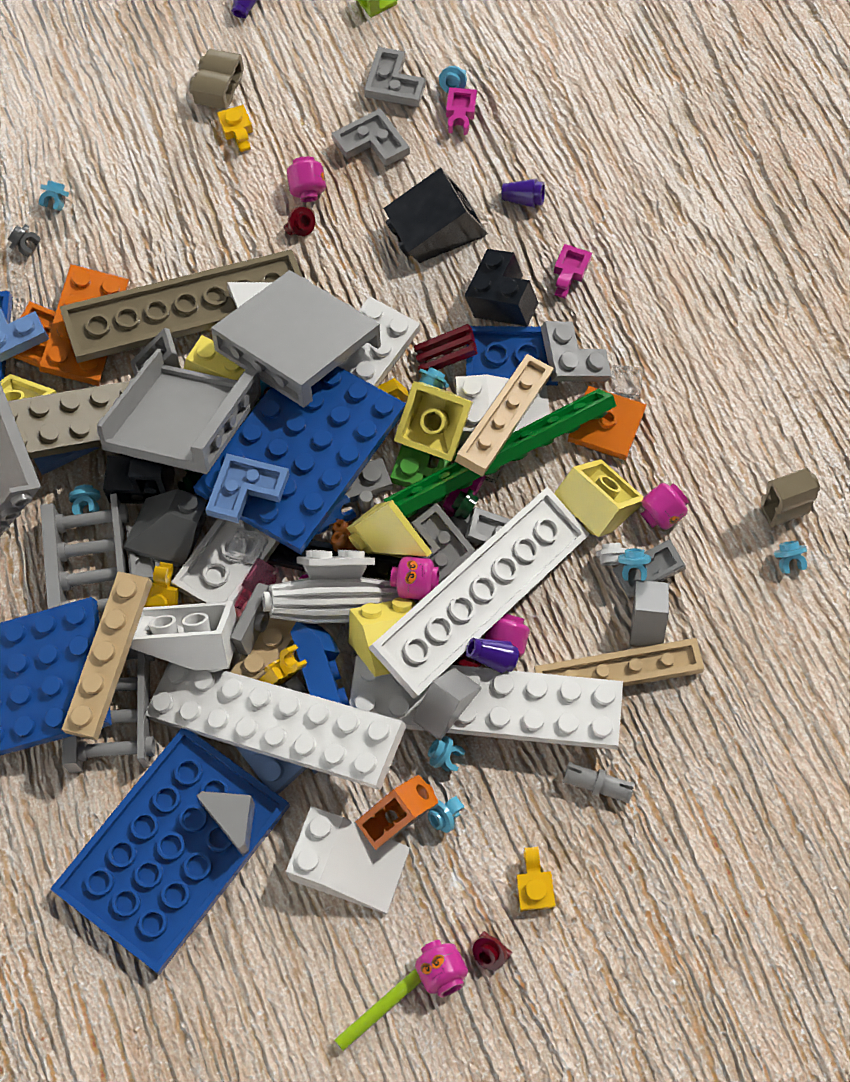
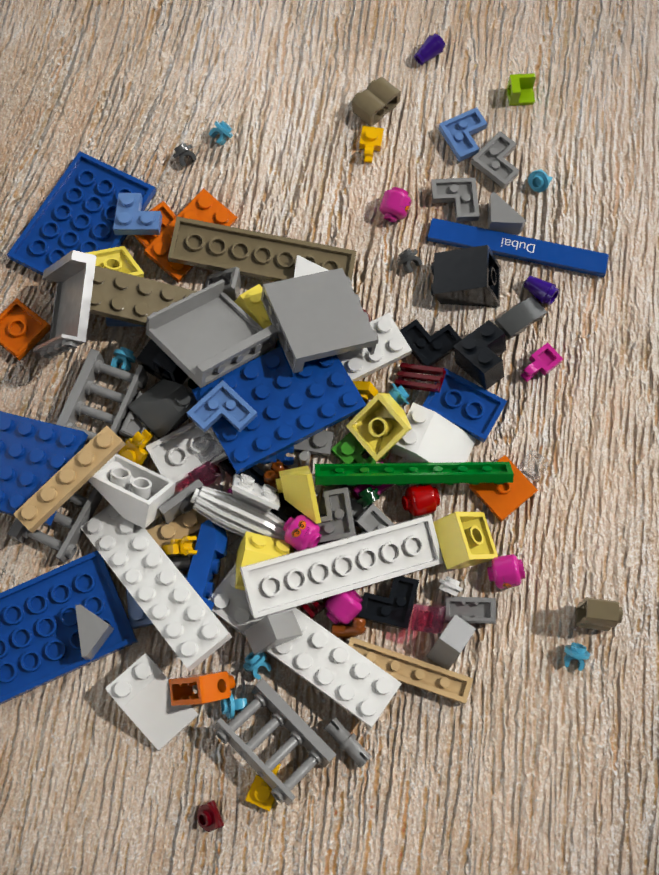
camera: 25 degrees right, 5 degrees up
dark red plate [283,206,315,236] -> none
lime bar [334,968,422,1051] -> none
dark pink head [415,940,468,998] -> none
dark pink plate [446,87,477,135] -> none
tan plate [455,354,554,477] -> none
dark purple cone [466,638,519,673] -> none
light grey plate [541,321,612,382] -> none
medium azure plate [618,548,651,580] -> none
none -> light grey fence [214,678,337,805]
none -> dark orange arm [331,617,366,639]
none -> black plate [358,576,419,630]
none -> dark grey plate [397,248,422,273]
none -> black plate [400,319,462,366]
none -> red head [402,484,440,517]
none -> clear pink brick [411,603,445,634]
none -> blue tile [427,218,609,278]
none -> medium blue plate [438,107,487,162]
none -> light grey slope [488,192,526,234]
none -> dark grey slope [495,296,547,339]

